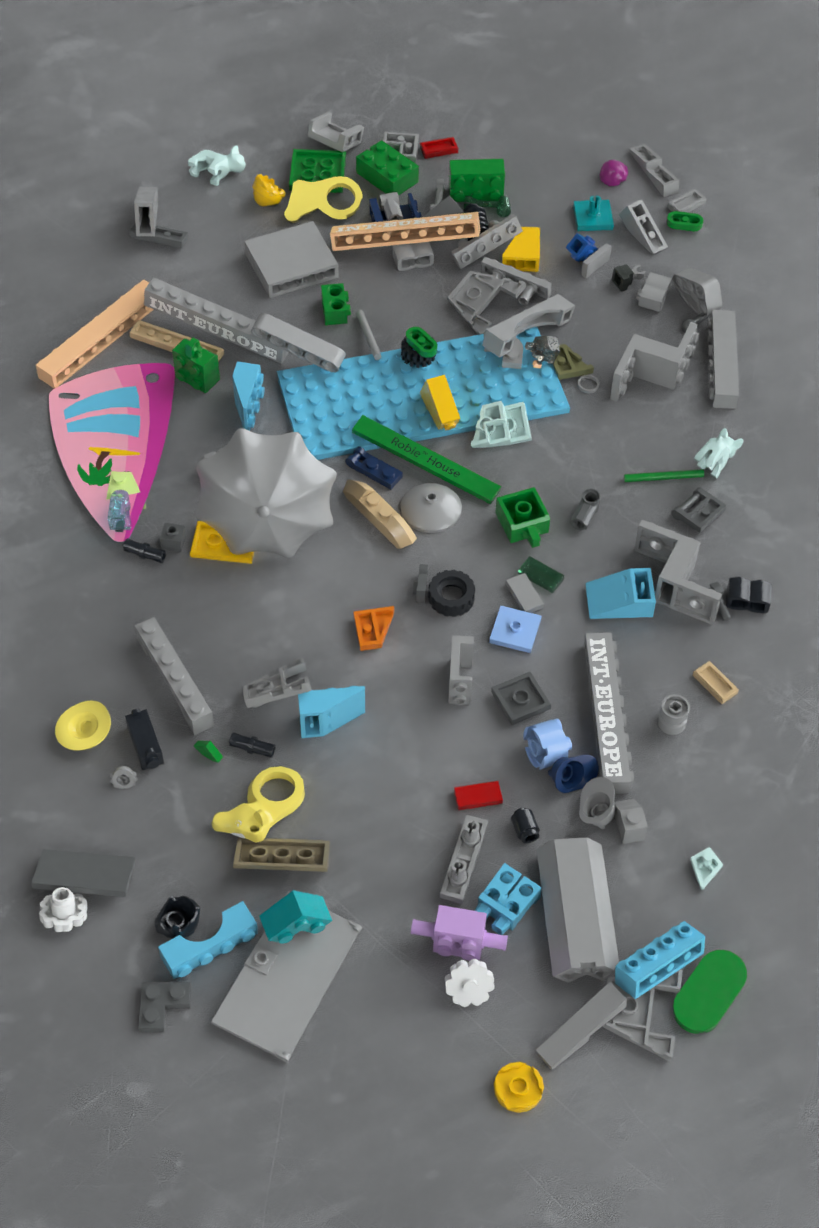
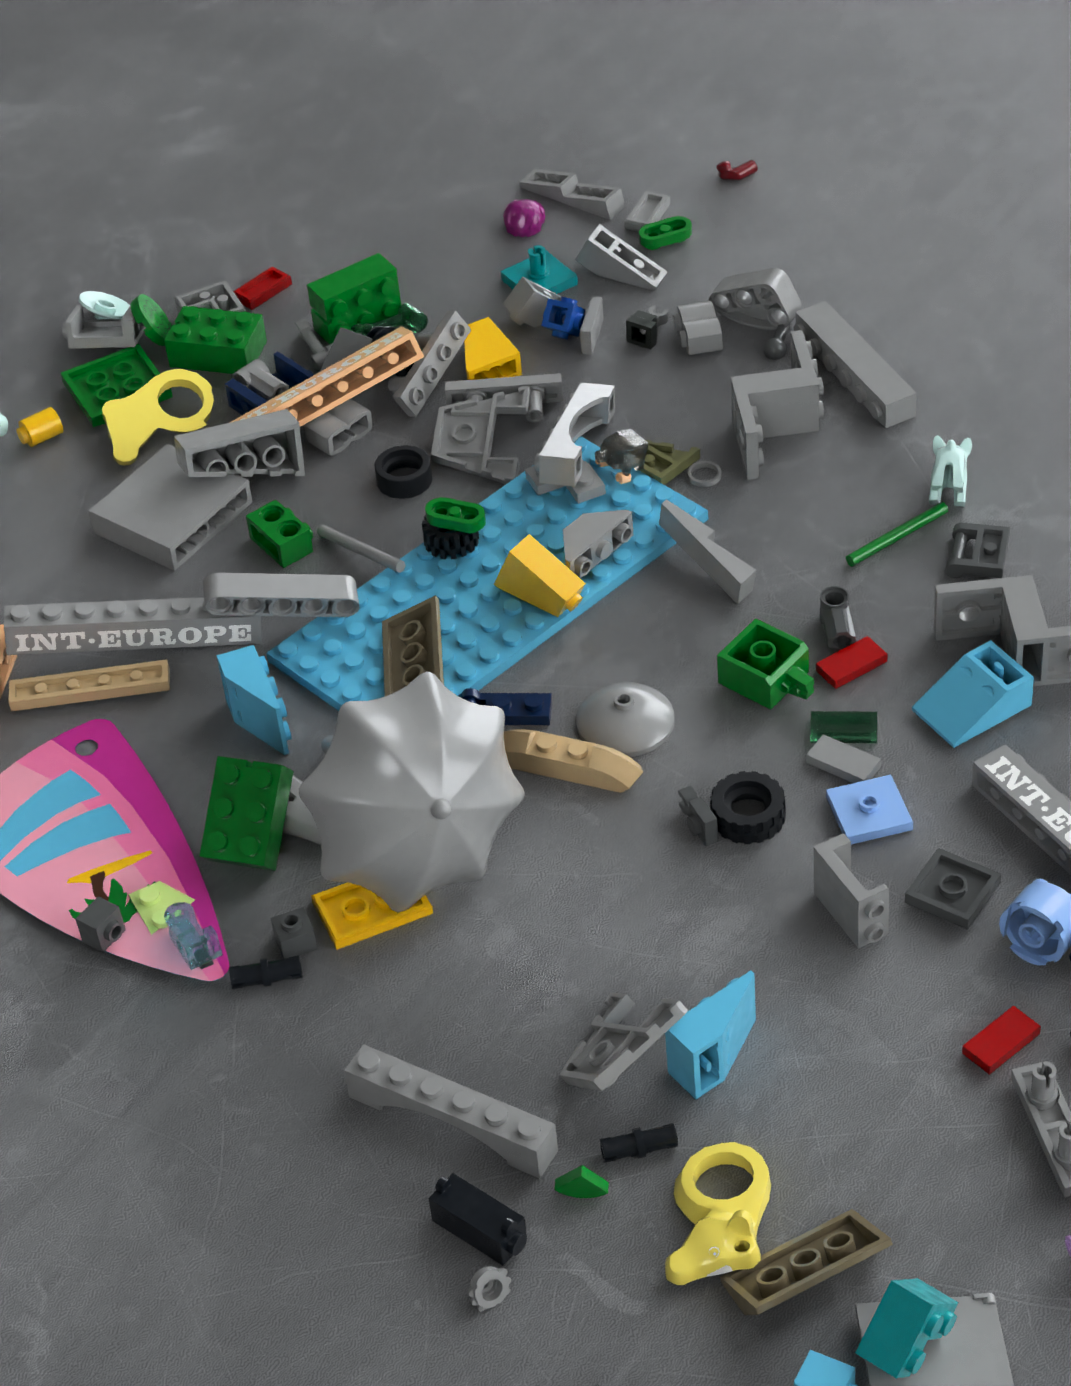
camera: 25 degrees left, 10 degrees down
light yellow hat [55,700,111,751] -> none
green hinge [172,337,220,394] -> none
yellow hair [252,174,286,207] -> none
green tile [352,415,501,504] -> none
orange wing [353,606,394,651] -> none
light aqua slope [471,401,532,448] -> none
none -> yellow brick [16,407,64,447]
none -> dark grey plate [75,896,126,952]
none -> light aqua dish [79,291,130,320]
none -> green tile [130,294,172,346]
none -> light grey wedge [174,409,305,477]
none -> green piece [199,756,294,871]
none -> black tyre [374,445,432,499]
none -> dark tan slope [382,595,444,696]
none -> light grey slope [503,276,561,328]
none -> light grey slope [563,510,634,578]
none -> light grey slope [659,499,757,605]
none -> dark red arm [716,160,758,180]
none -> red tile [816,636,888,689]

